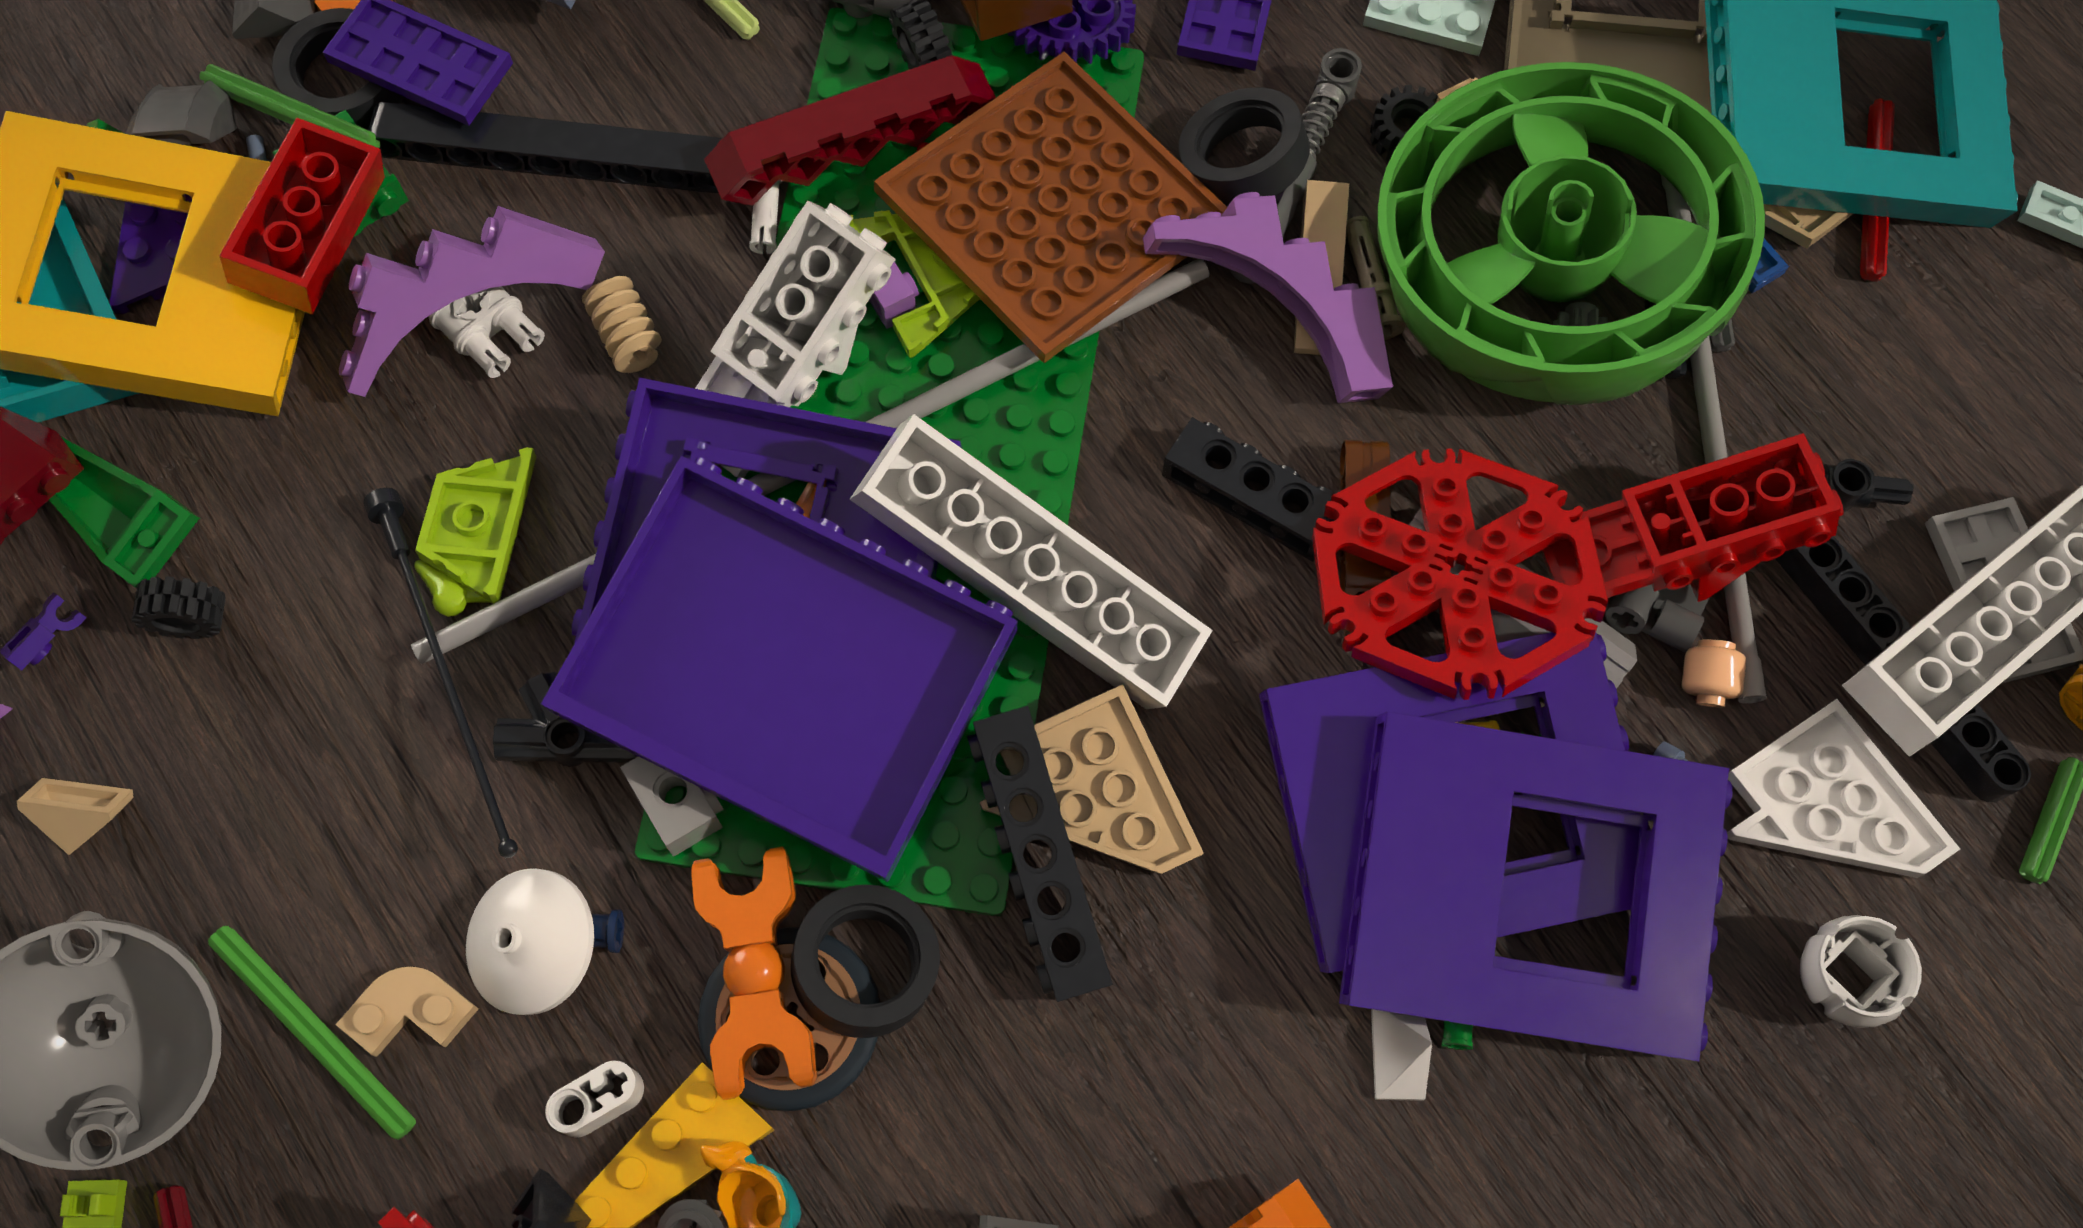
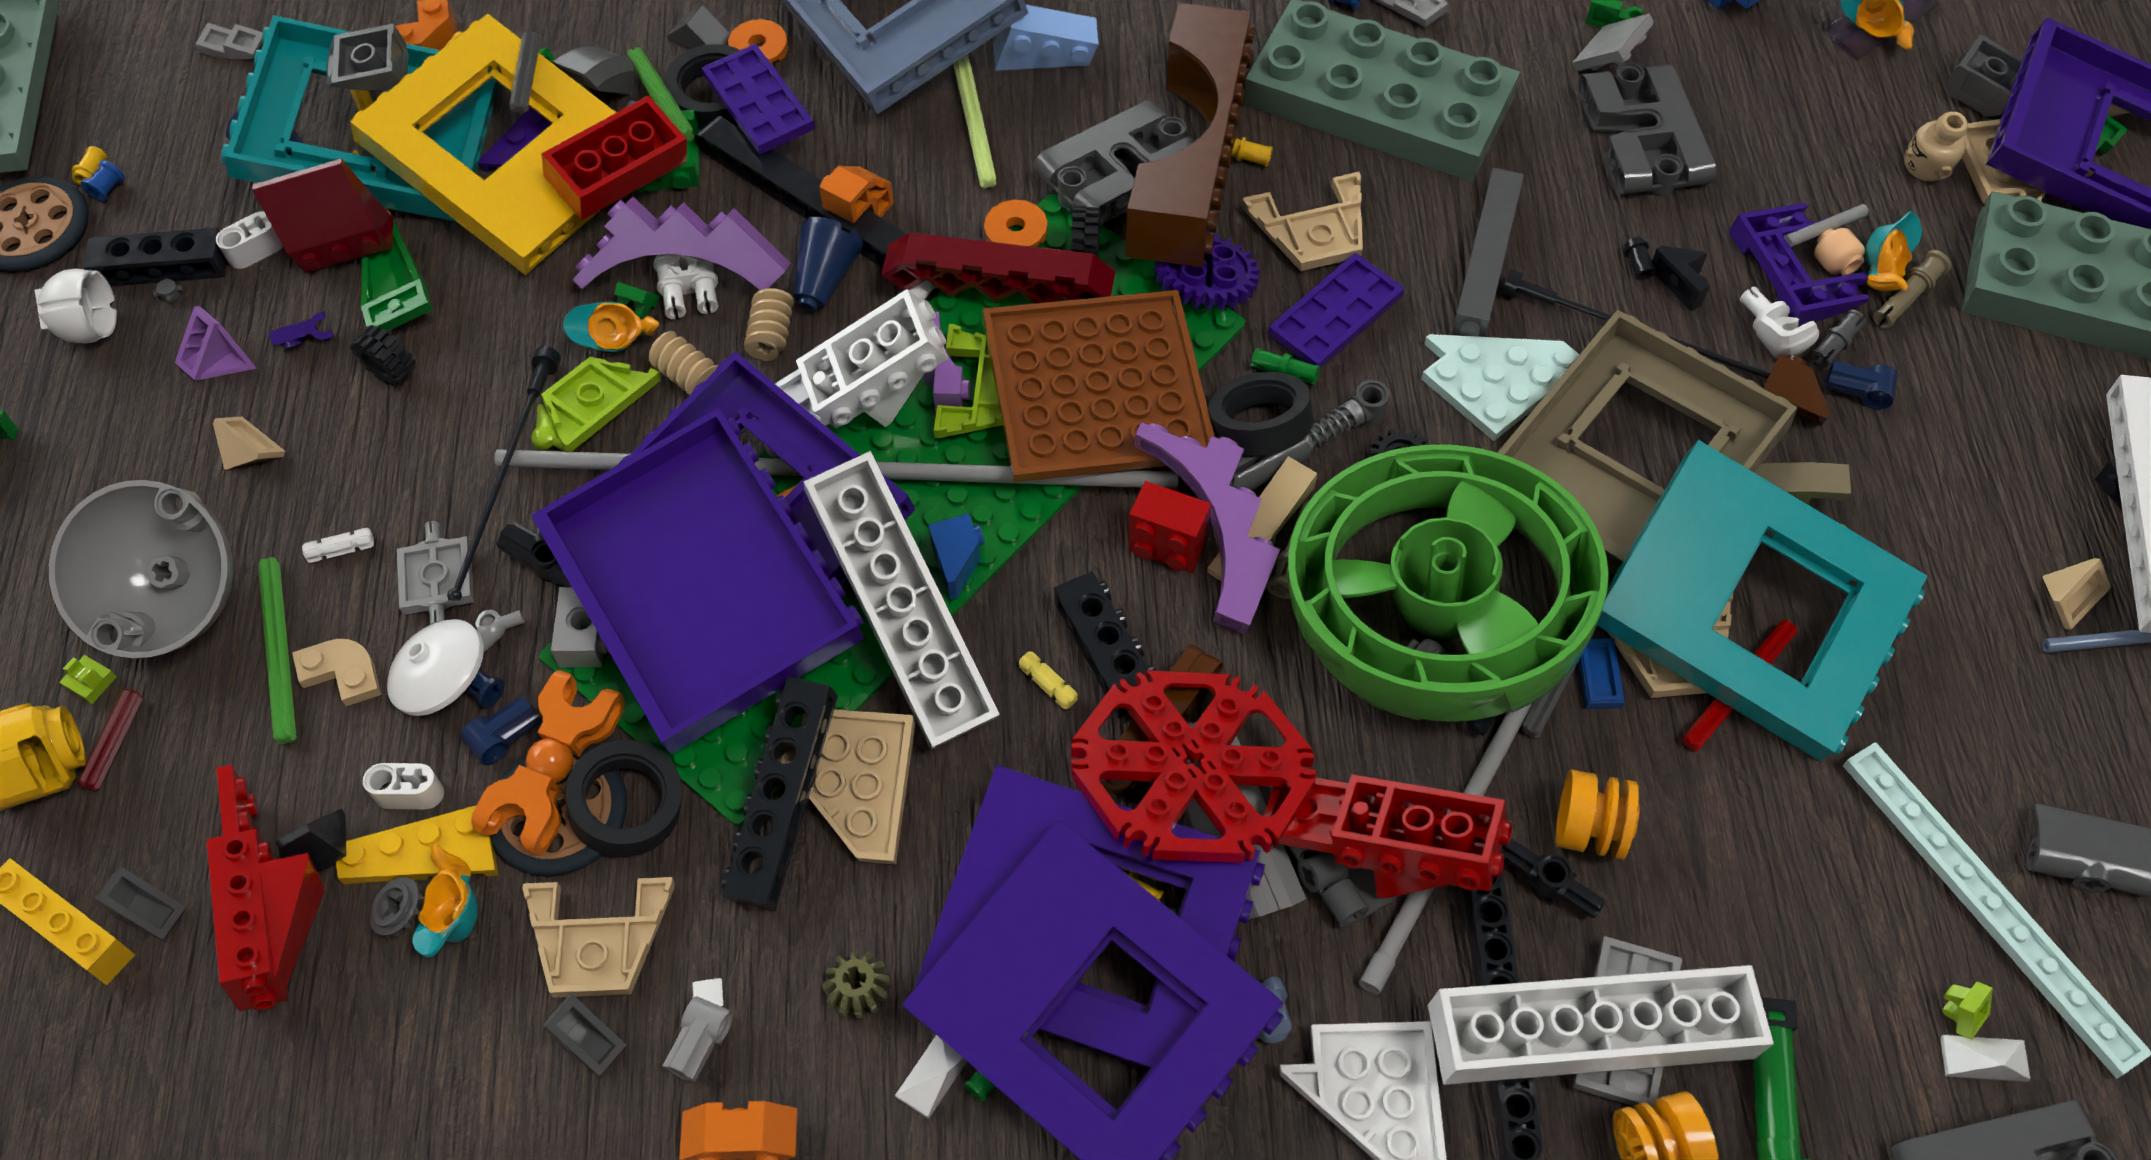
camera: 35 degrees right, 10 degrees down
light nougat head [1681,639,1746,708] -> none
none -> white axle [302,528,374,563]
none -> light grey plate [397,521,474,625]
none -> dark blue piece [461,696,541,765]
none -> light grey animal [475,610,525,654]
none -> dark grey axle [510,31,540,114]
none -> tan wing [522,877,675,998]
none -> light orange hair [563,302,659,352]
none -> green tile [614,282,659,320]
none -> tan piece [649,331,718,395]
none -> light grey piece [663,996,734,1082]
none -> white sticker [693,978,723,1006]
none -> dark blue cone [793,217,863,312]
none -> orange brick [819,166,894,224]
none -> olive gear [823,949,891,1019]
none -> blue slope [928,513,984,600]
none -> orange tile [984,200,1048,247]
none -> light yellow axle [1019,651,1078,709]
none -> red brick [1129,481,1211,573]
none -> green pin [1251,347,1320,386]
none -> light orange wheel [1555,769,1640,860]

